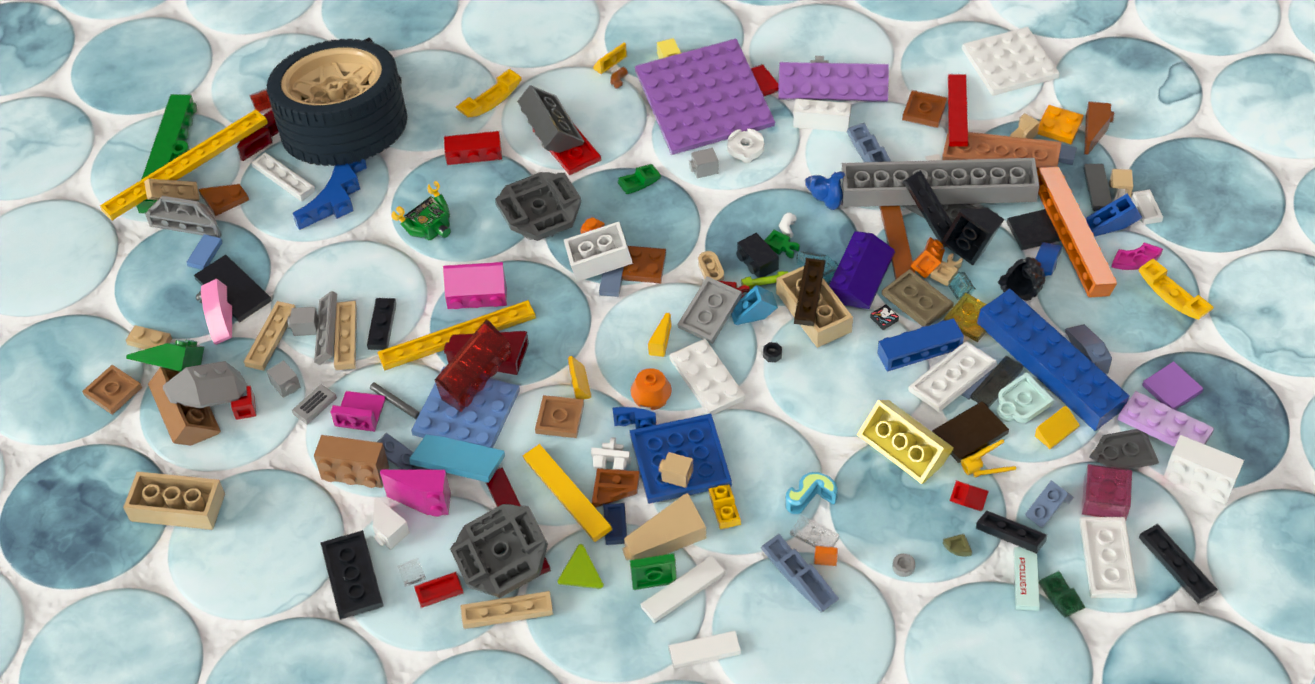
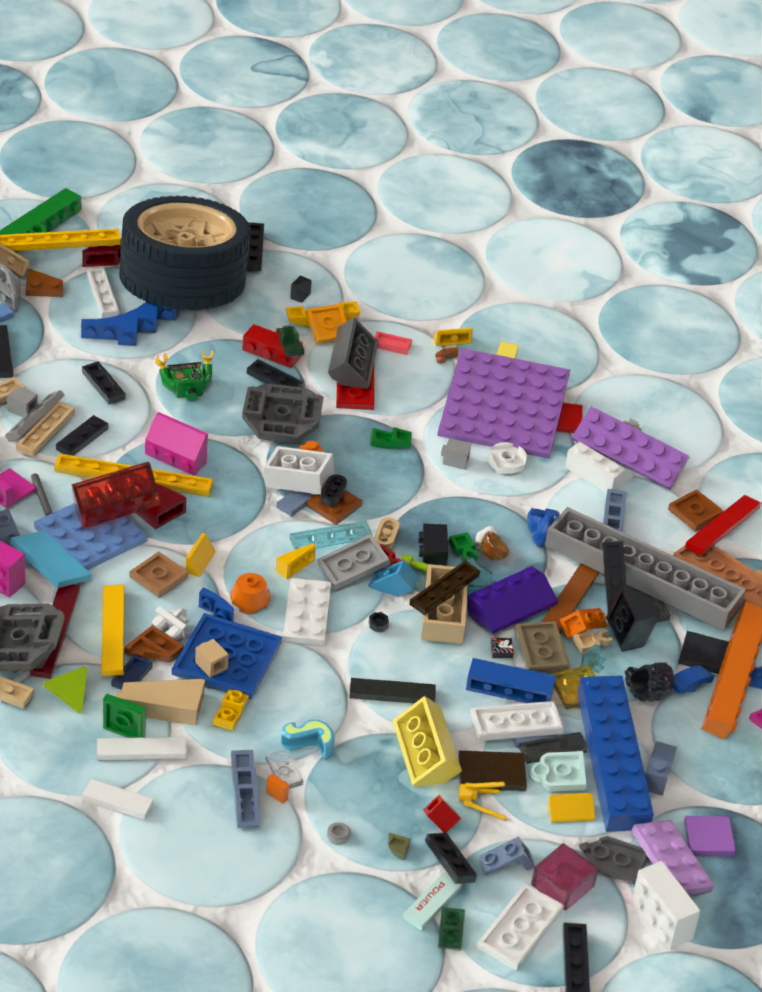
camera: 25 degrees right, 10 degrees down
none -> black plate [82,361,126,405]
none -> black plate [246,359,303,388]
none -> clear green slope [276,325,305,357]
none -> black slope [290,275,312,303]
none -> clear light blue tile [290,520,372,550]
none -> light orange plate [305,304,347,344]
none -> black plate [320,474,347,506]
none -> pearl dark grey tile [349,678,436,703]
none -> coral tile [375,331,412,355]
none -> clear orange piece [481,531,510,561]

